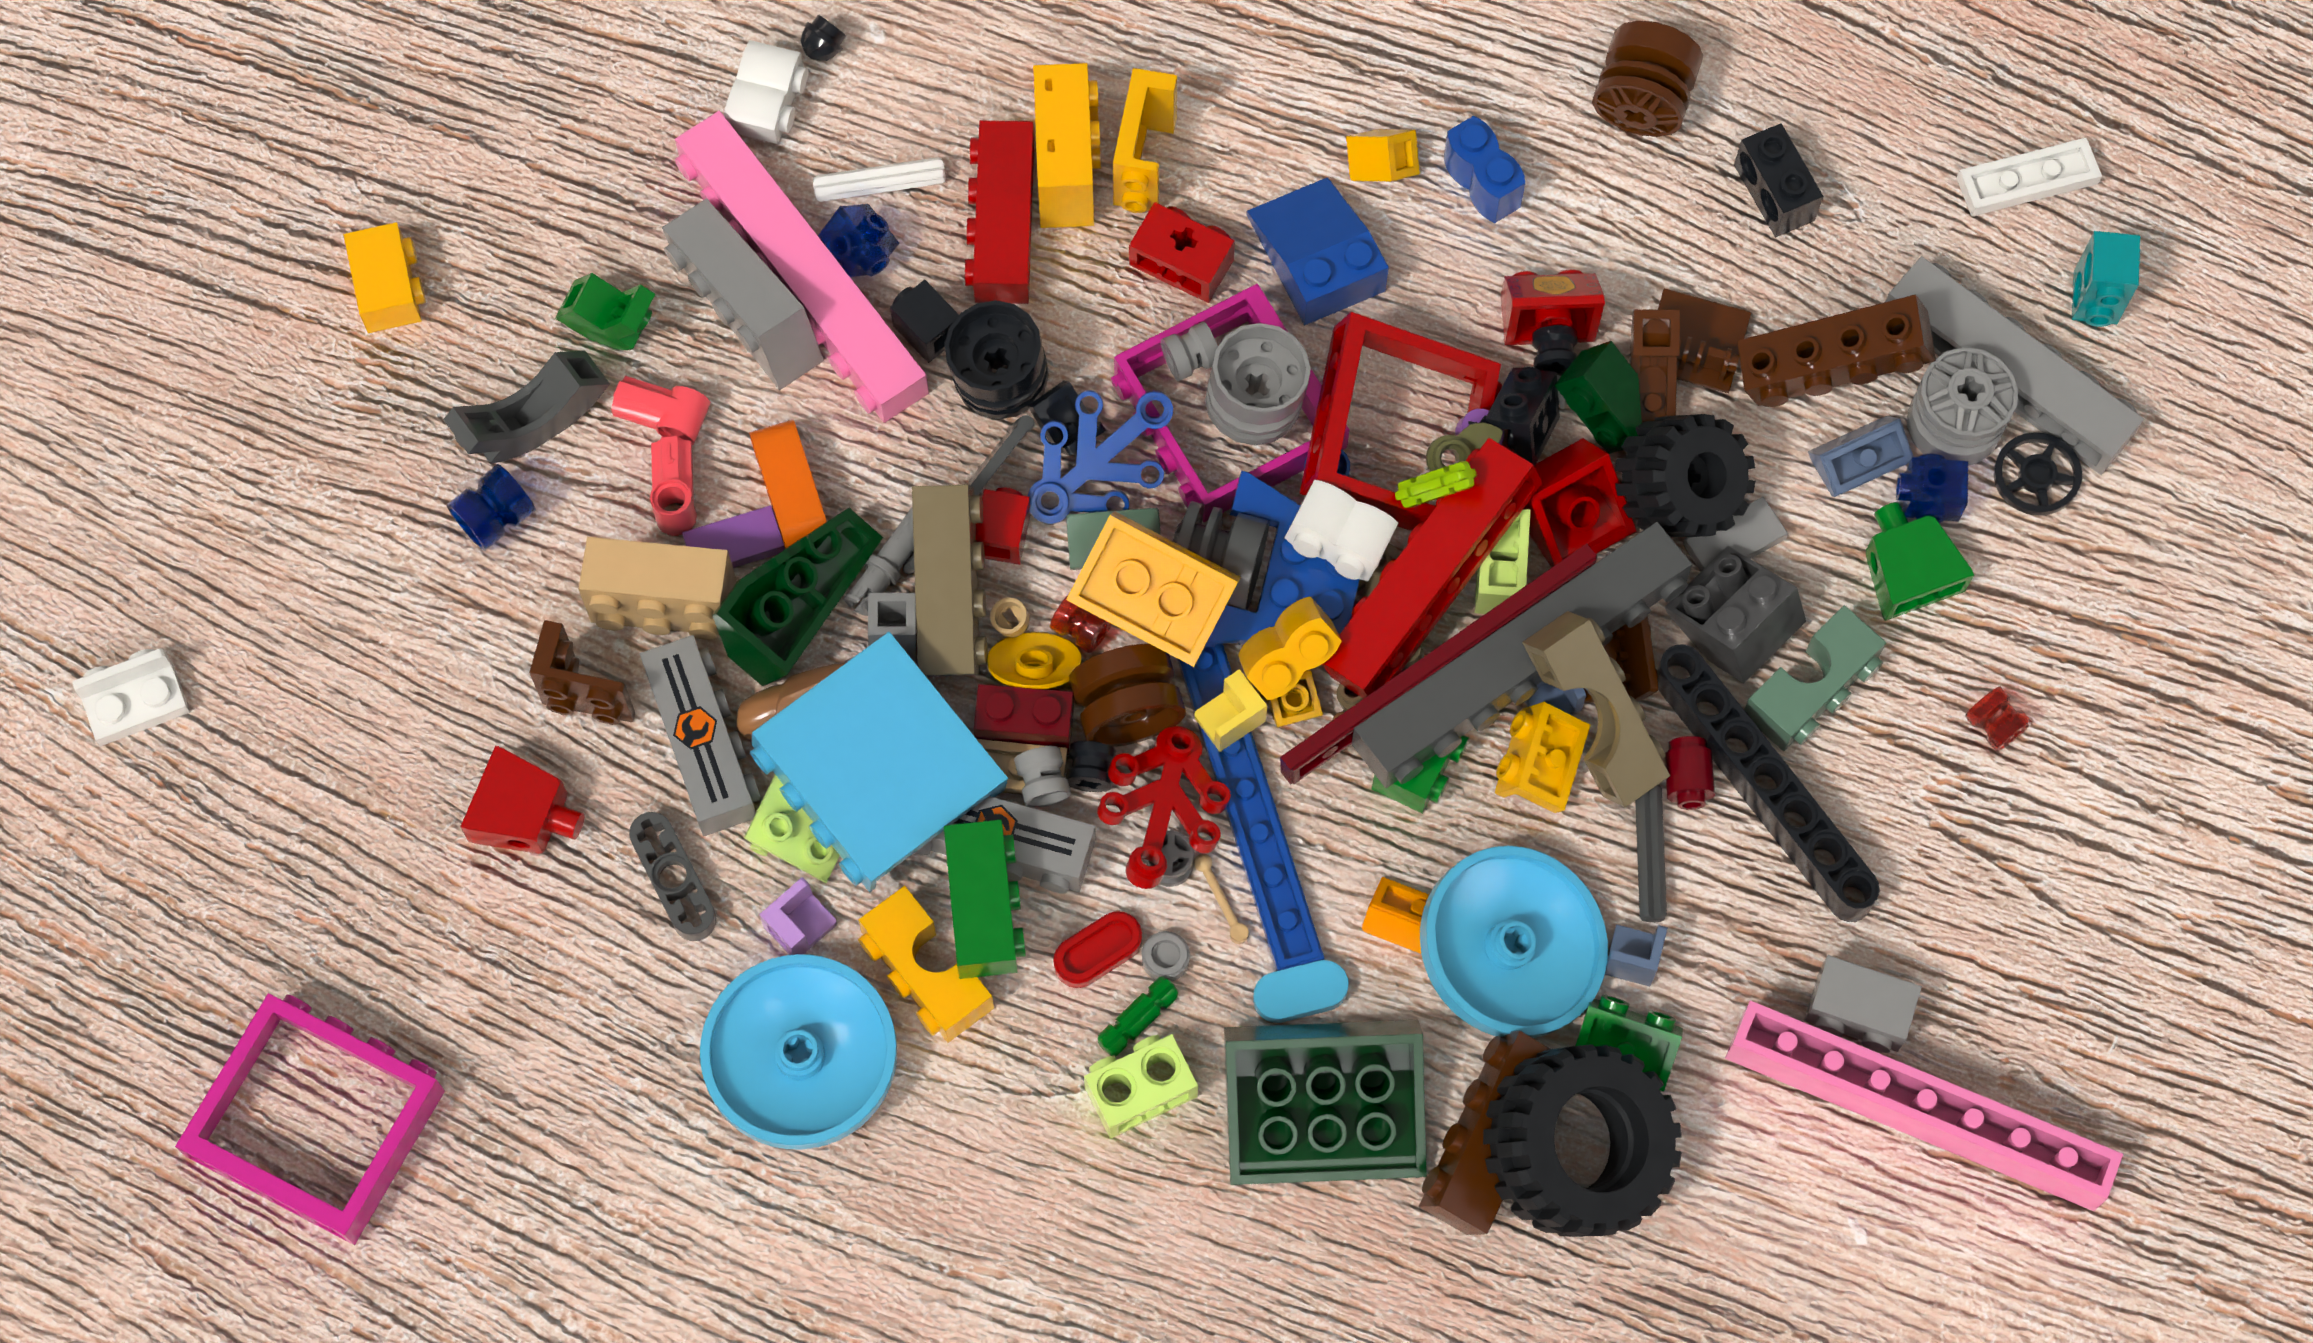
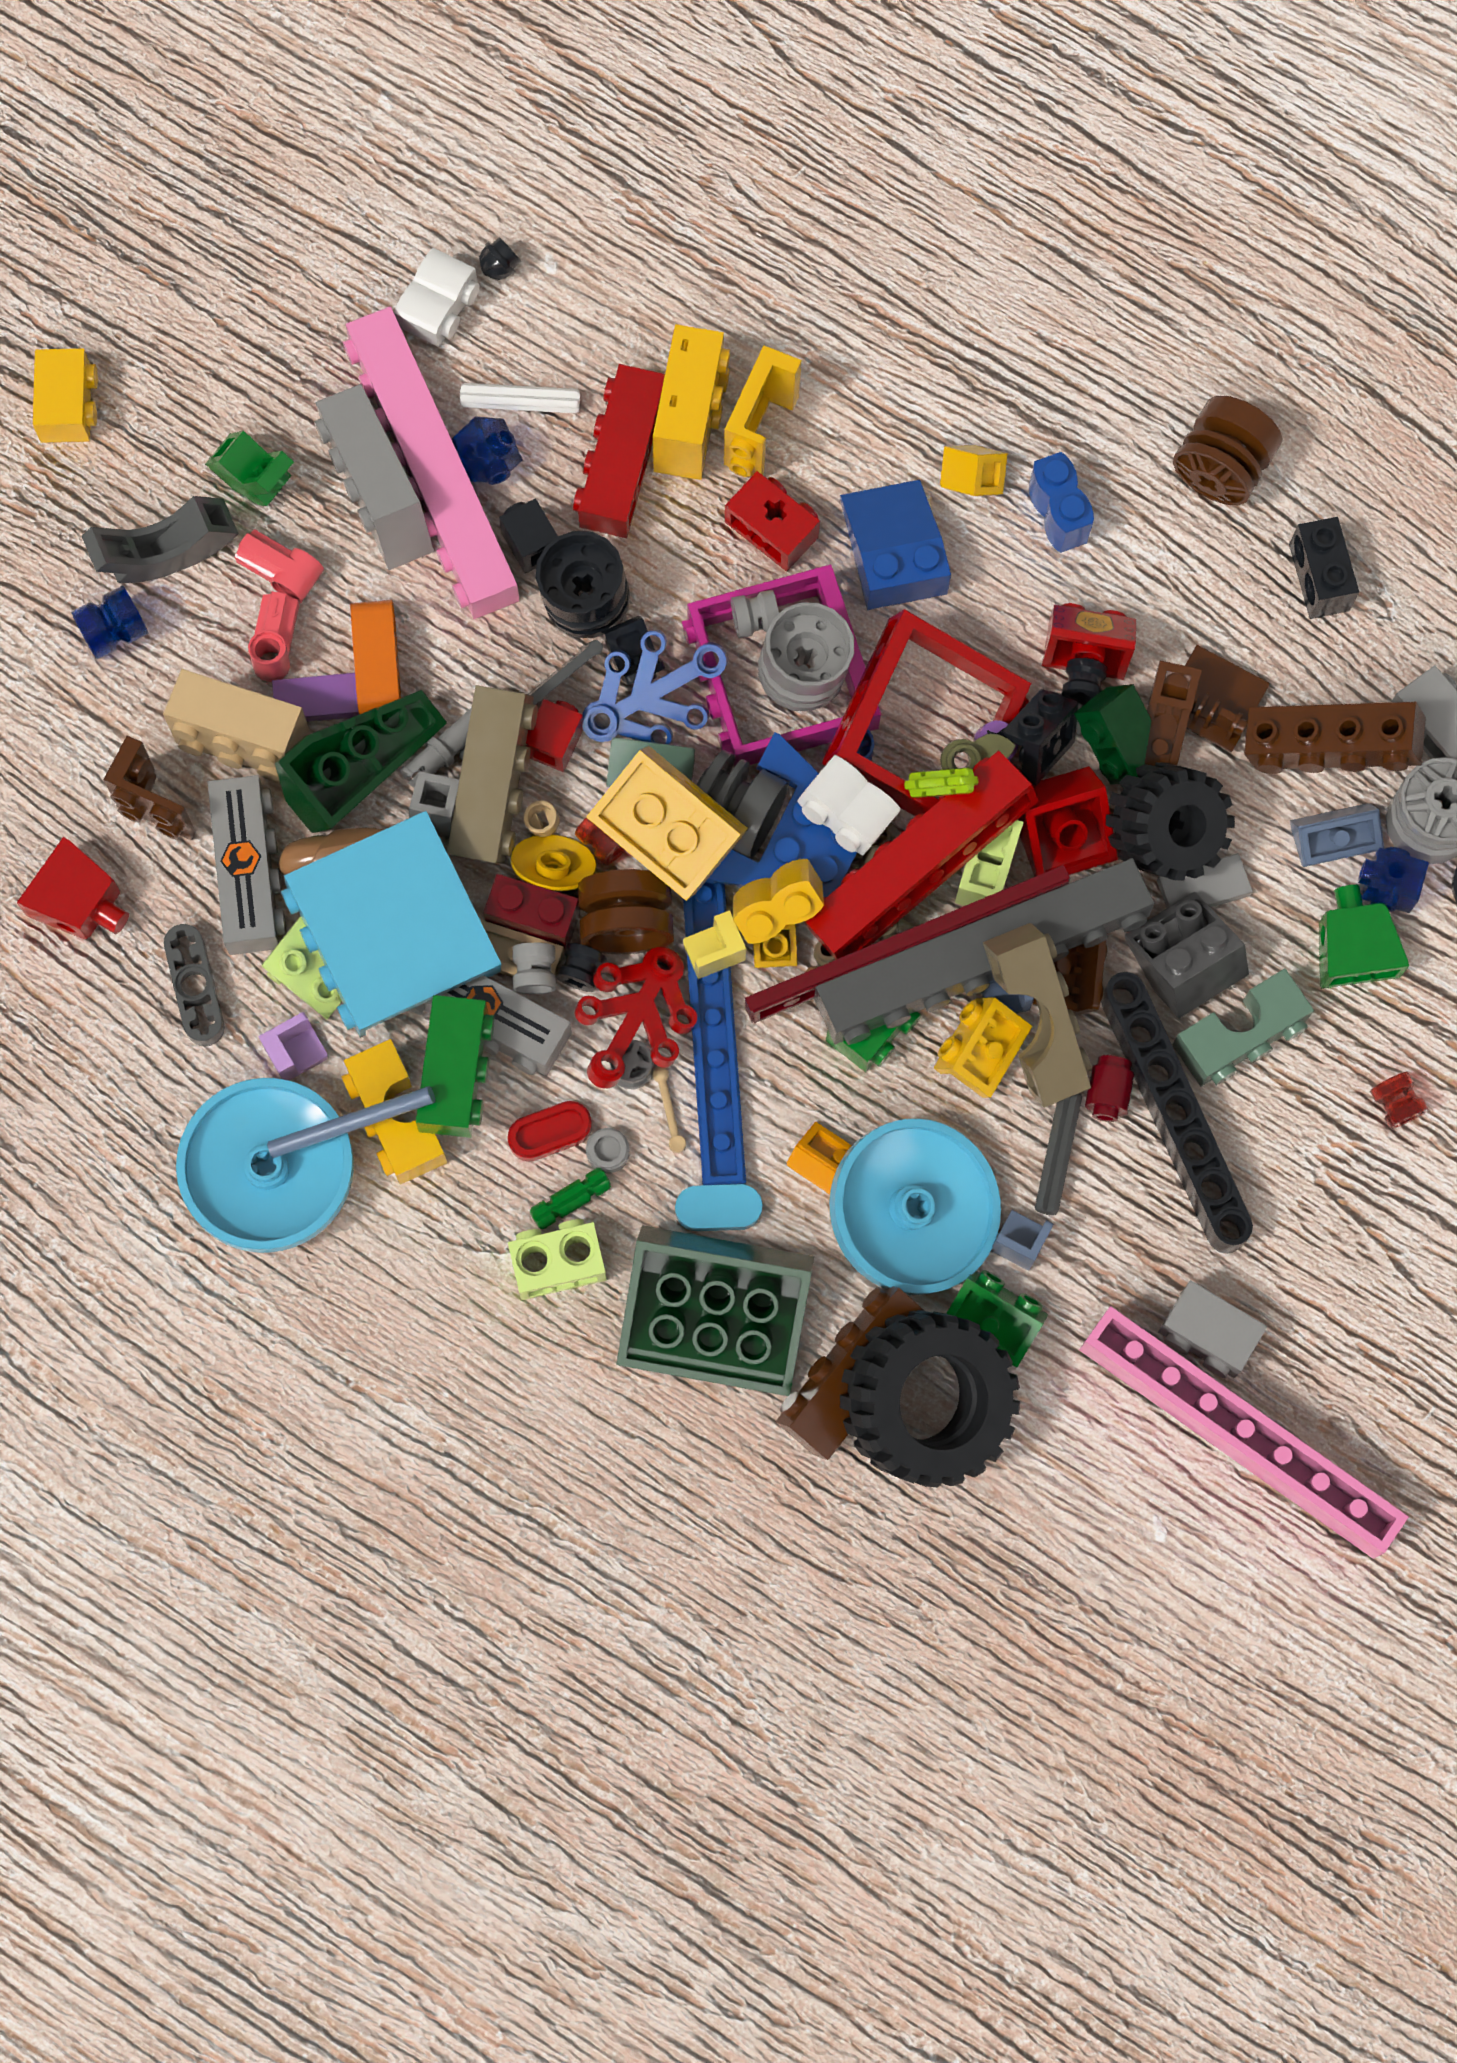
camera: 10 degrees right, 5 degrees up
none -> sand blue bar [267,1086,435,1158]

